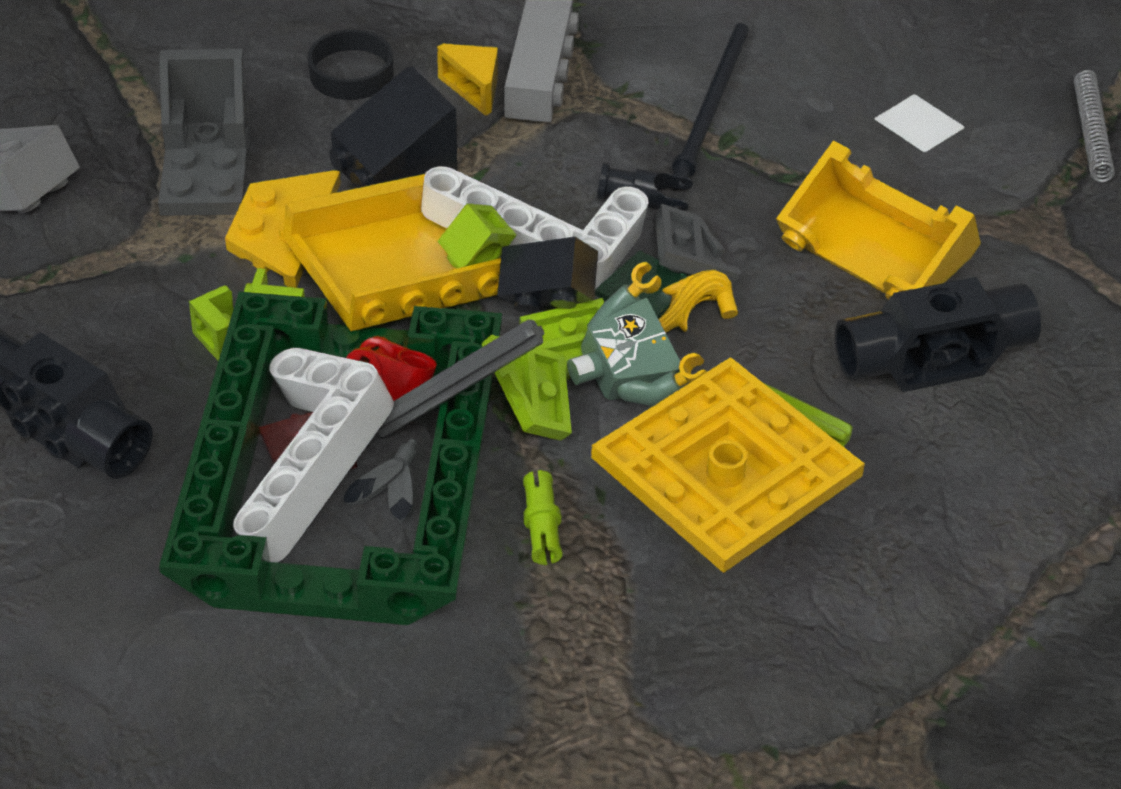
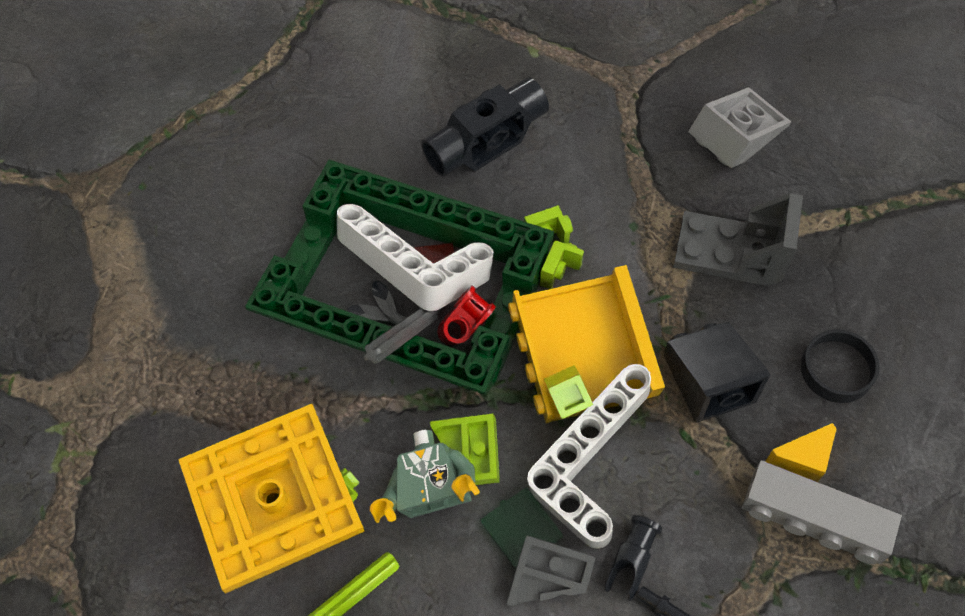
camera: 110 degrees right, 15 degrees up
yellow wing [225,170,341,288] -> none
lime wing [482,335,572,441] -> none
black brick [497,236,598,313] -> none
lime pin [523,470,562,565] -> none
yellow piece [658,270,738,333] -> none

